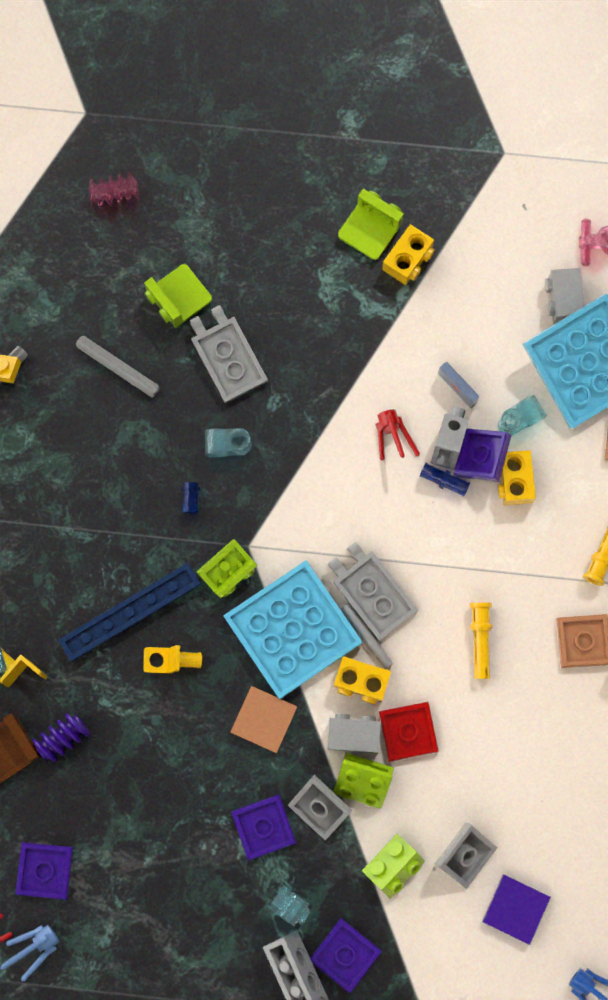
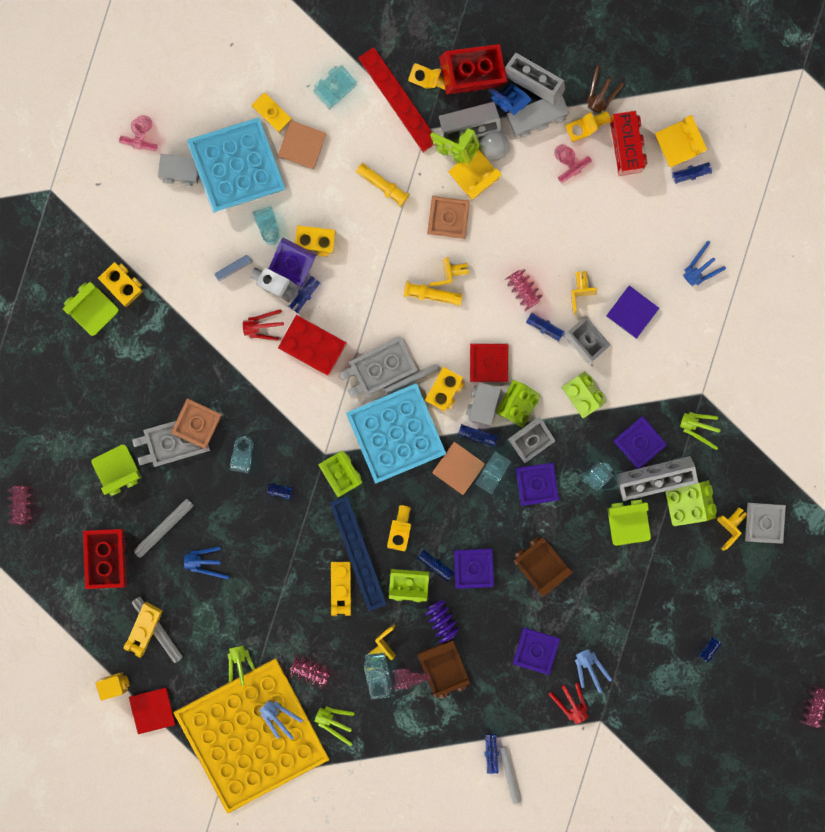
camera: 80 degrees left, 10 degrees up
none -> red brick [83,529,127,589]
none -> nougat tile [171,398,222,449]
none -> blue plant [184,547,229,579]
none -> red brick [278,315,347,377]
none -> yellow plate [331,562,351,616]
none -> lime bracket [389,569,429,602]
none -> clear blue pin [417,549,454,582]
none -> yellow bracket [428,257,469,287]
none -> dark purple tile [454,548,494,589]
none -> clear blue pin [458,424,498,447]
none -> clear light blue brick [475,451,512,494]
none -> clear pink piece [504,269,543,312]
none -> reddish brown panel [513,536,572,597]
none -> clear blue pin [526,312,565,342]
none -> yellow bracket [570,271,597,315]
none -> lime bracket [607,499,651,546]

